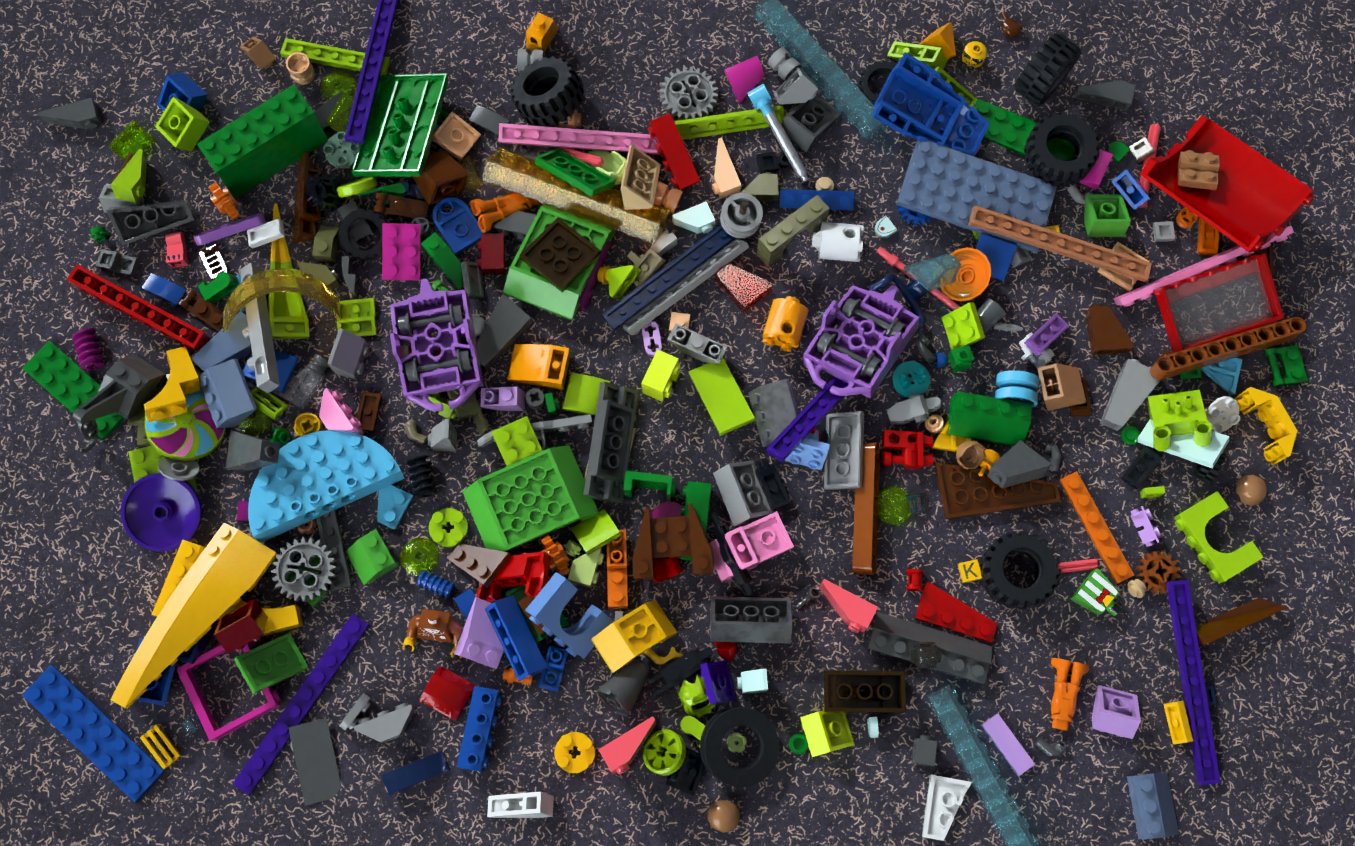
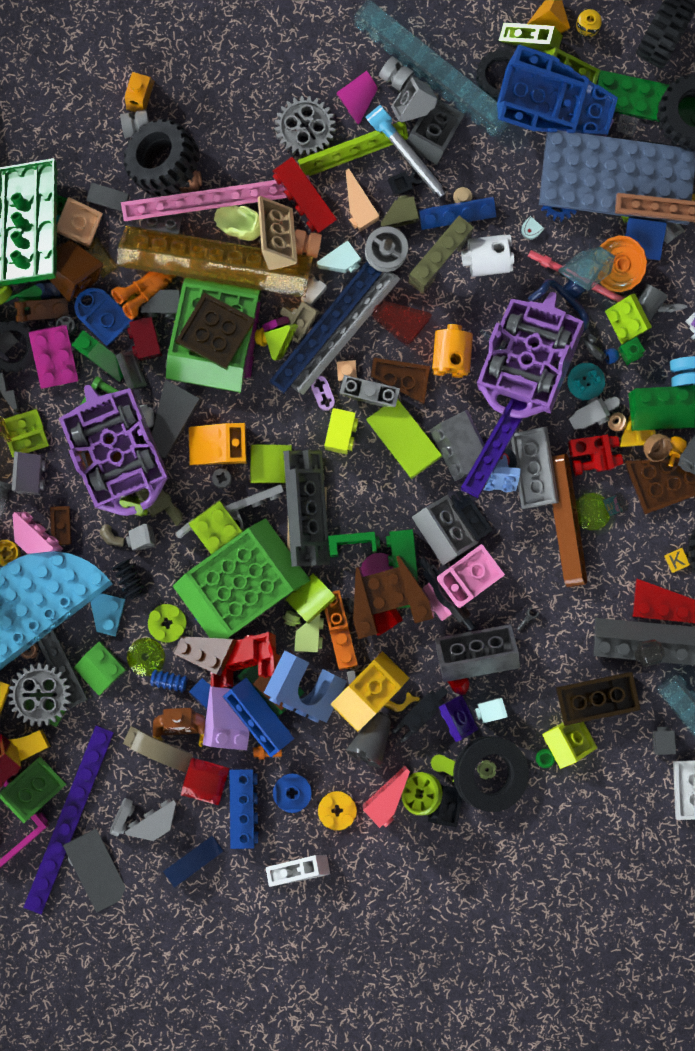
camera: 10 degrees left, 10 degrees up
lavender slope [480,386,525,411] -> none
green plate [534,148,616,196] -> none
blue slope [539,646,568,692] -> none
orange gear [541,535,570,576] -> none
green plate [544,393,560,417] -> none
coral axle [558,147,604,167] -> none
lime helmet [677,674,716,719] -> none
medium nougat hair [707,800,740,832] -> none
coral slope [819,579,878,633] -> none
light aqua tile [867,717,879,738] -> none
red bush [906,569,924,592] -> none
none -> dark tan arch [123,726,193,772]
none -> magenta tile [262,316,290,332]
none -> blue plate [273,773,312,813]
none -> reddish brown wing [371,358,430,404]

